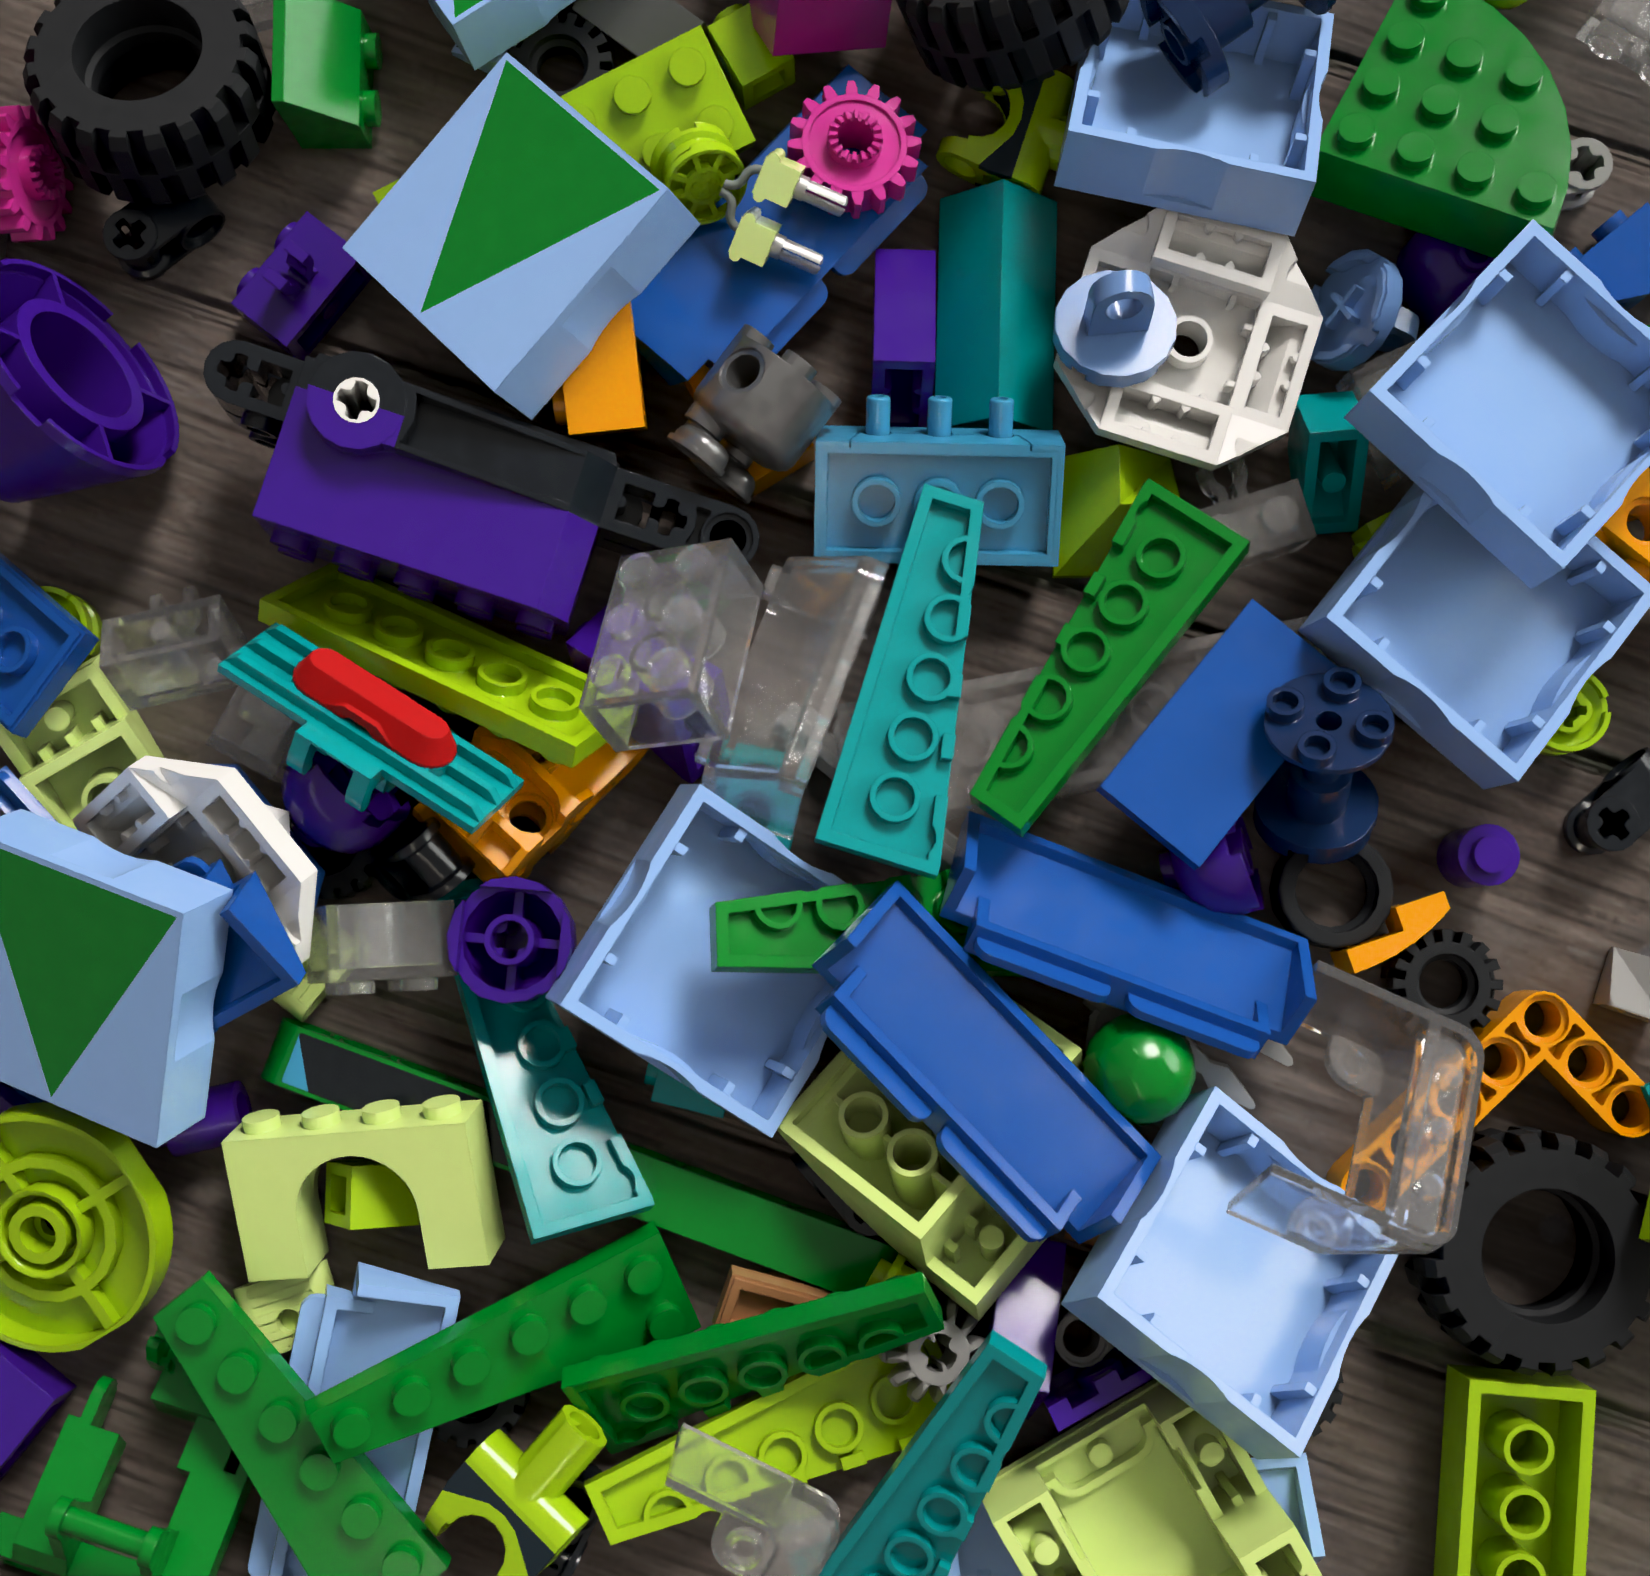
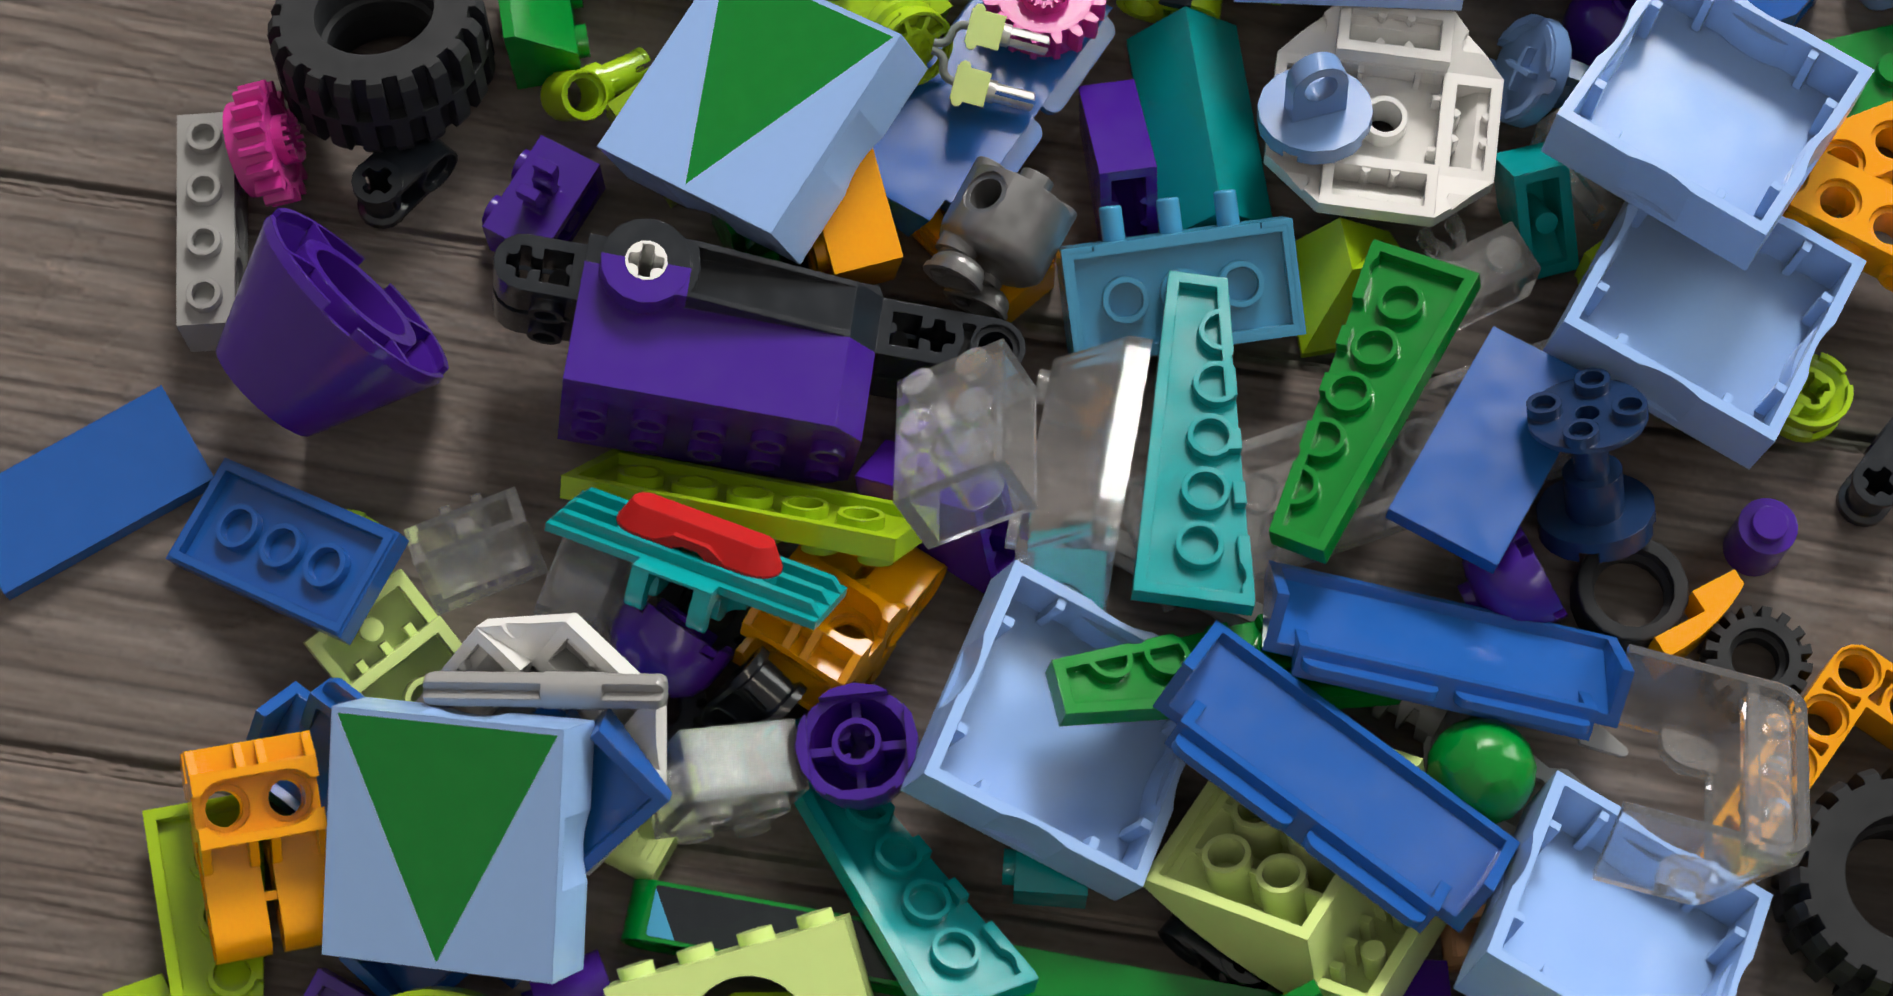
camera: 10 degrees left, 15 degrees down
none -> light grey axle [423,671,669,710]
none -> lime pin [540,47,651,121]

